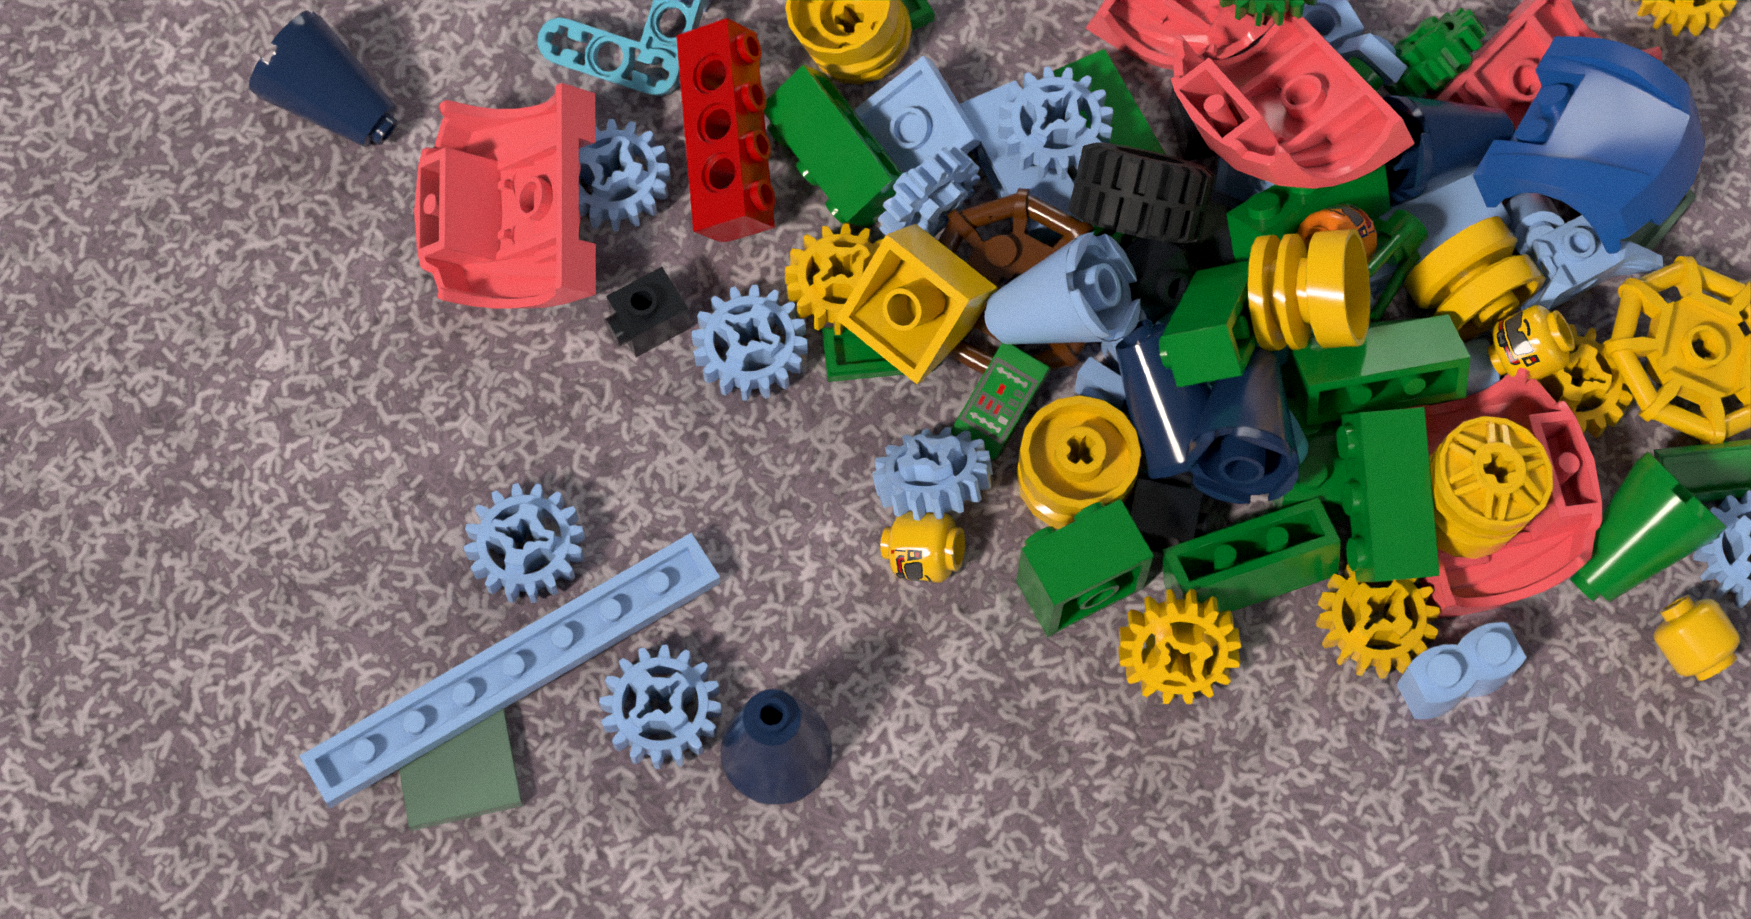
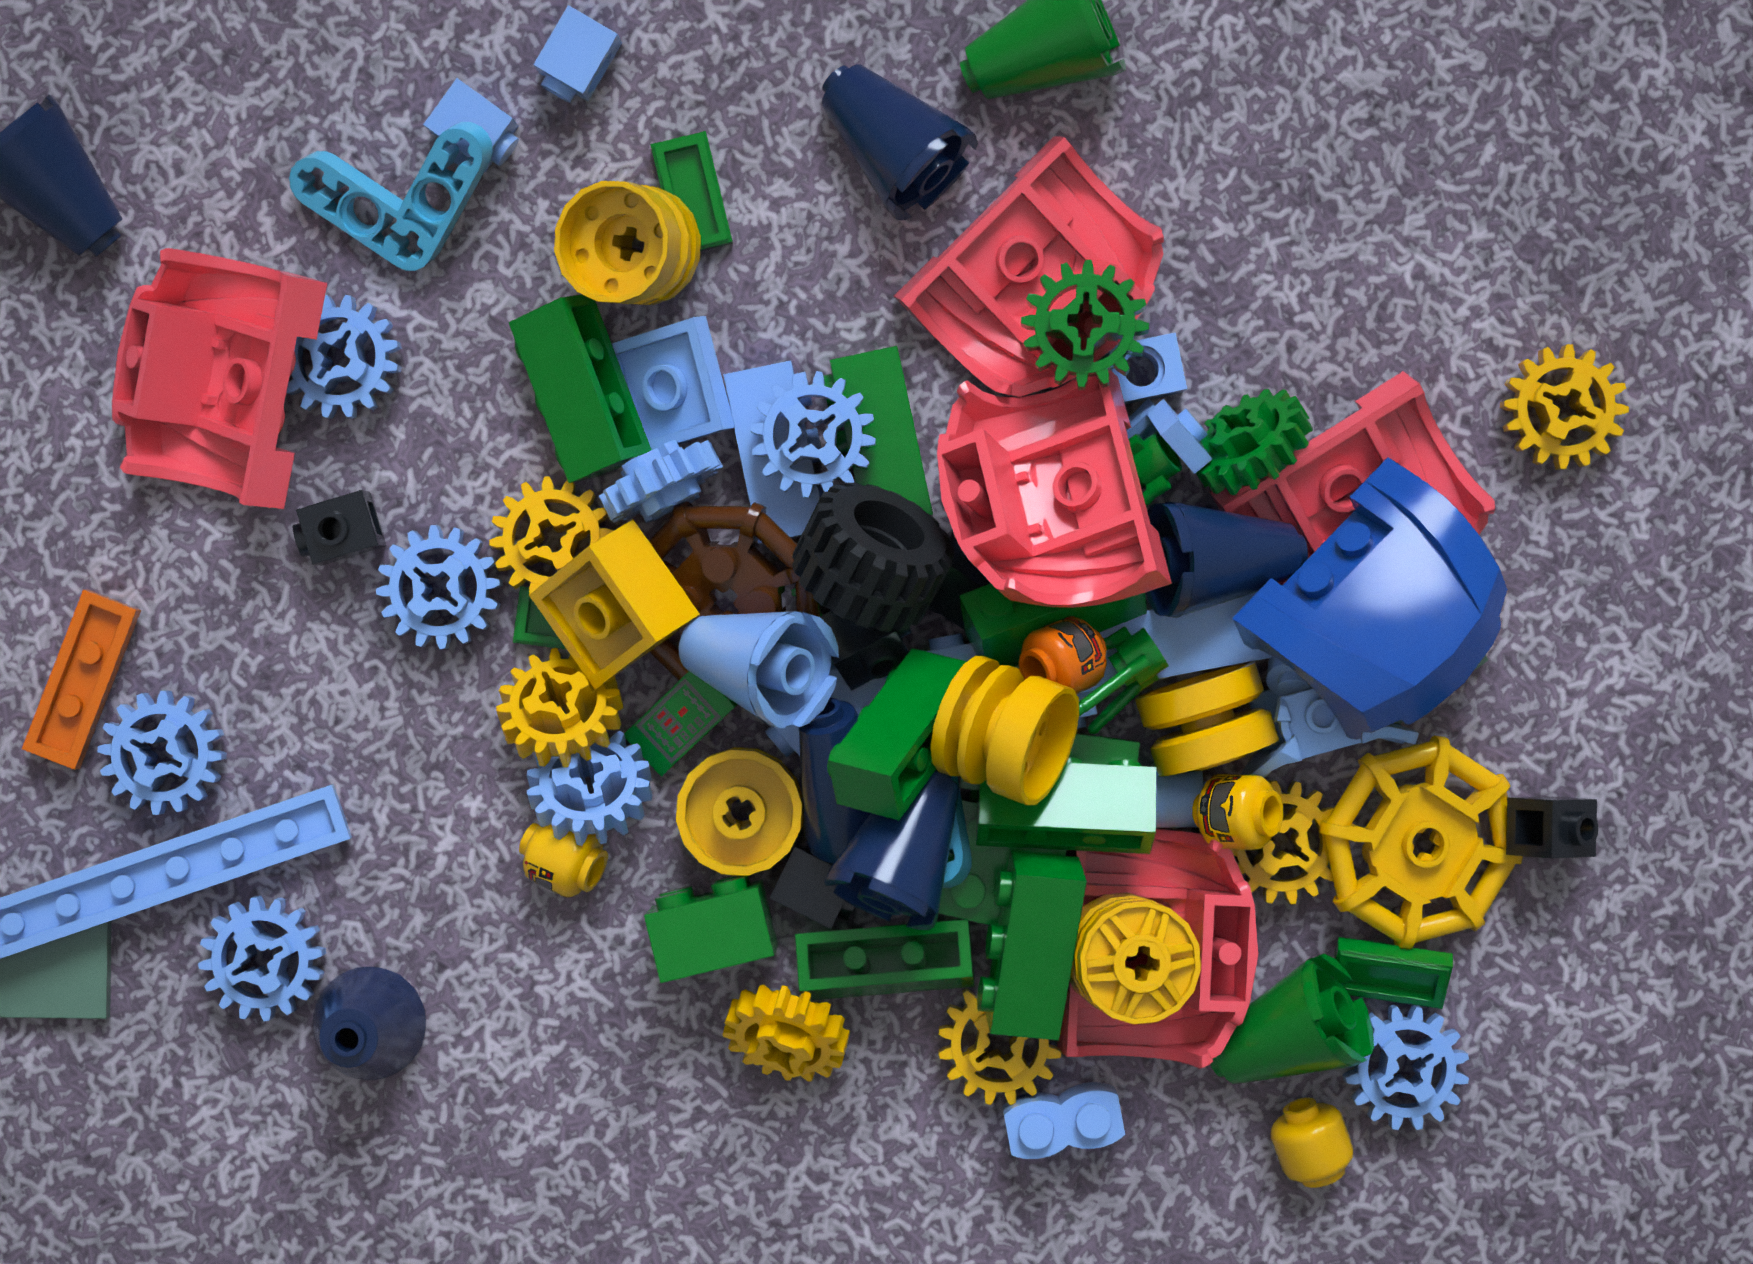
camera: 10 degrees right, 20 degrees up
red brick [676,18,776,242] -> none
none -> orange plate [22,589,141,770]
none -> yellow gear [496,648,624,768]

